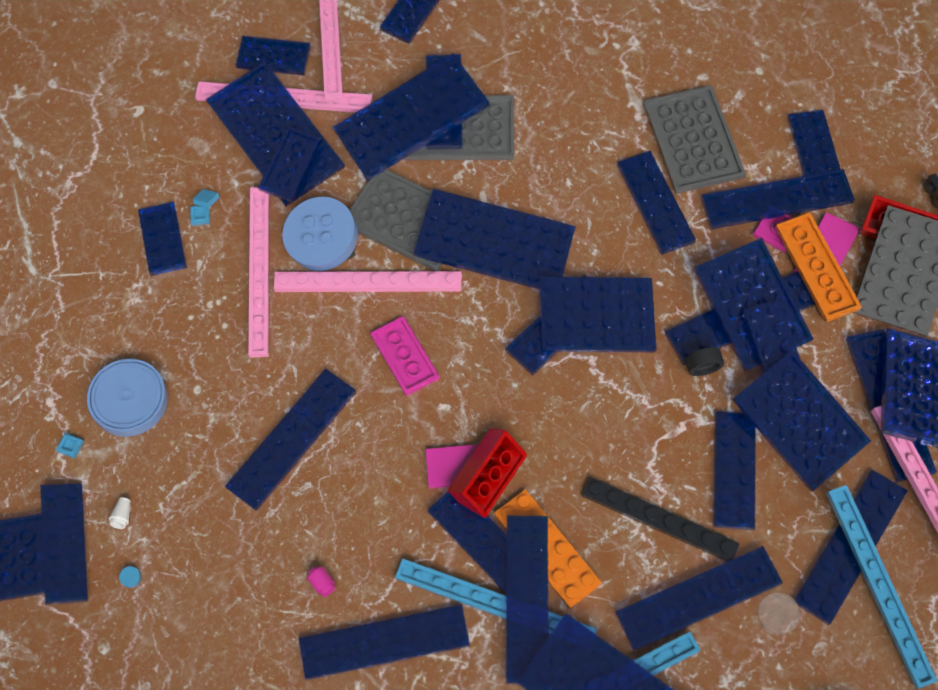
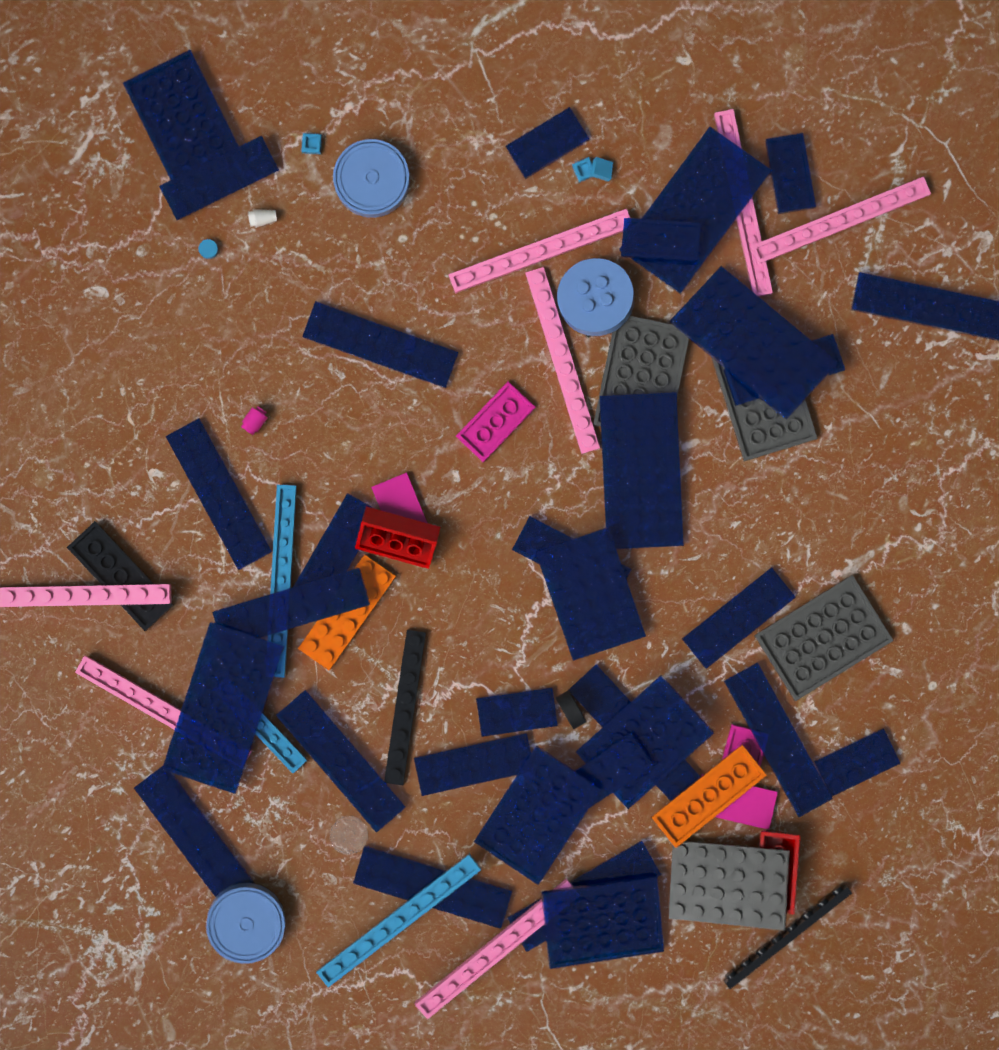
camera: 70 degrees right, 20 degrees up
none -> clear blue plate [476,688,558,737]

